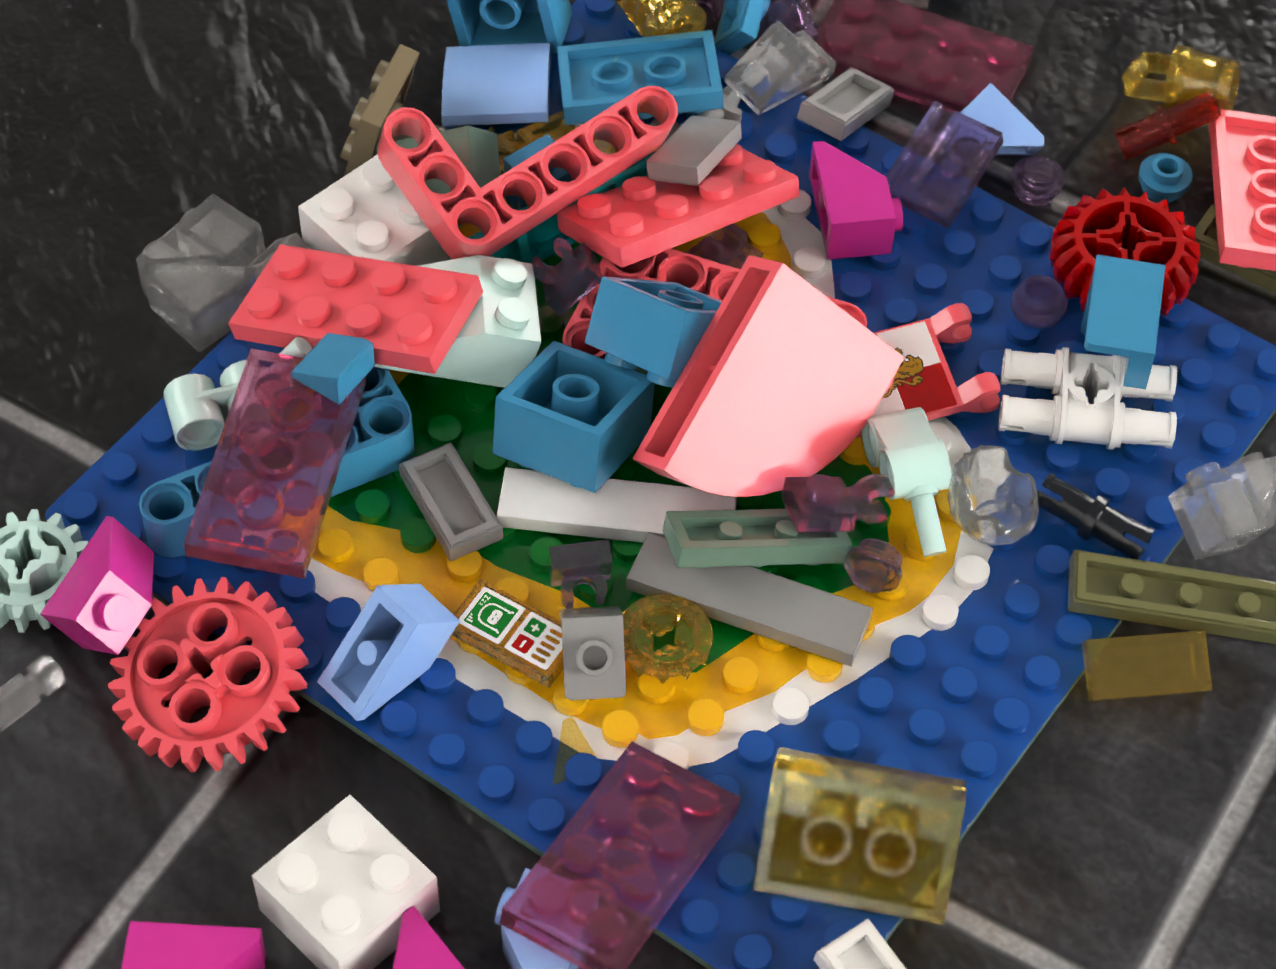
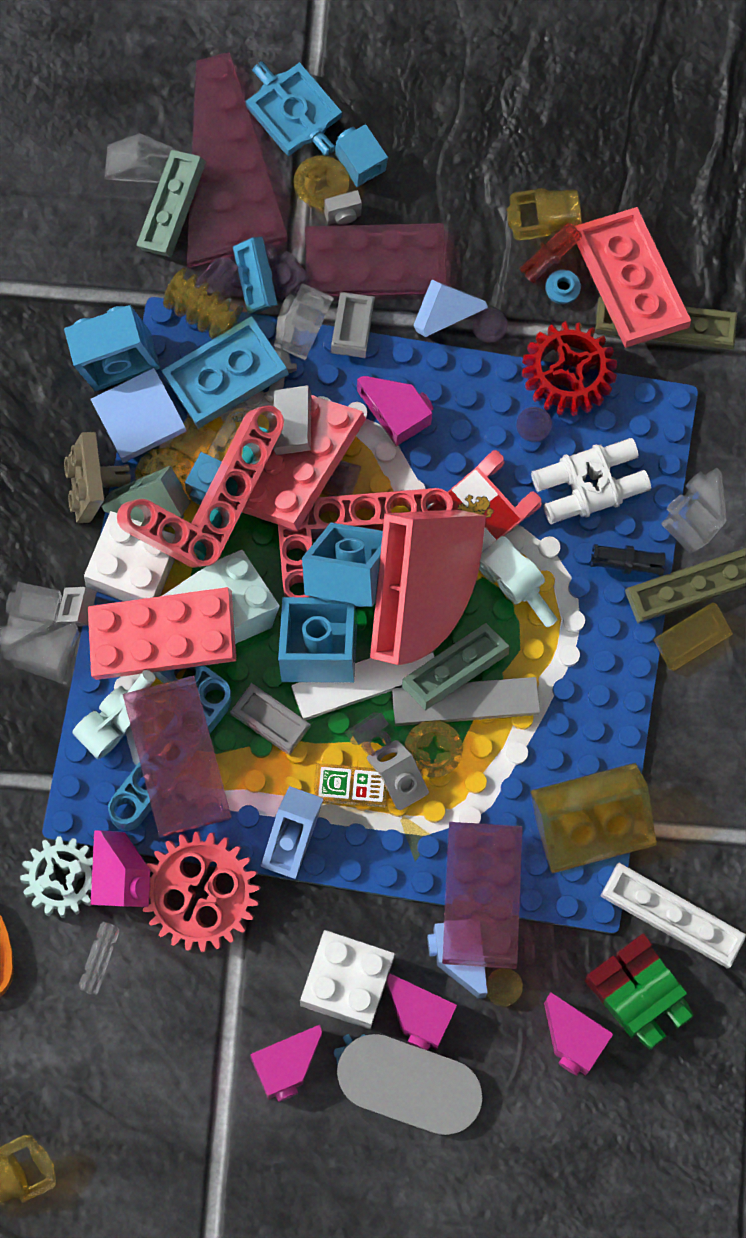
camera: 30 degrees left, 20 degrees up
dark azure slope [291,333,375,405] -> none
clear purple tile [532,237,602,316] -> none
plate [781,474,895,532] -> none
plate [844,538,903,593] -> none
clear purple plate [886,101,1003,228] -> none
clear hair [947,445,1039,546] -> none
dark azure panel [1080,254,1166,390] -> none

